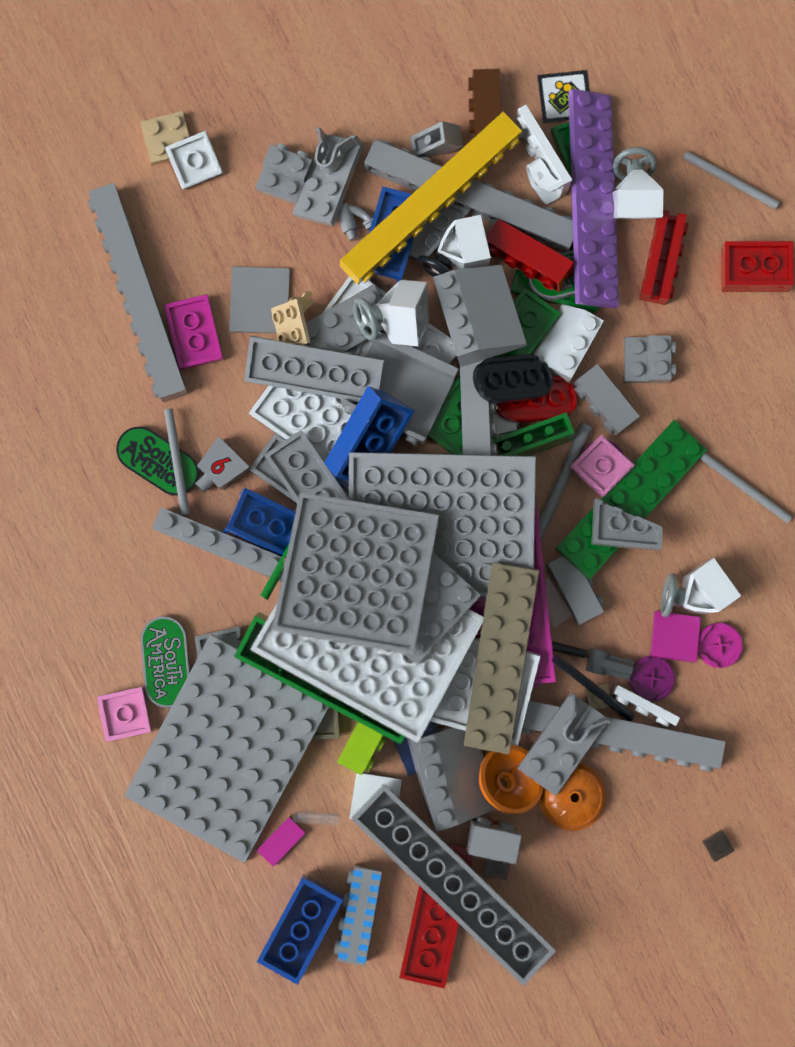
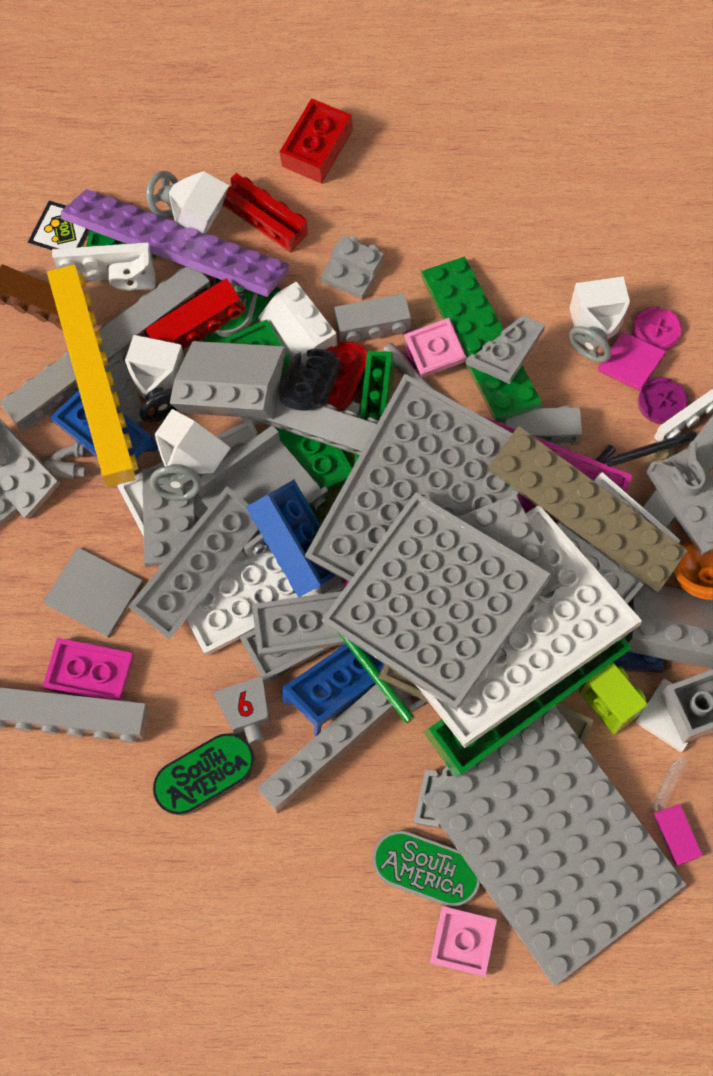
camera: 60 degrees left, 15 degrees down
light grey axle [164,409,190,516] -> none
tan plate [271,291,315,345] -> none
light grey slope [410,121,463,158] -> none
dark grey piece [585,648,634,680] -> none
light grey axle [683,150,779,209] -> none
light grey axle [700,452,793,523] -> none

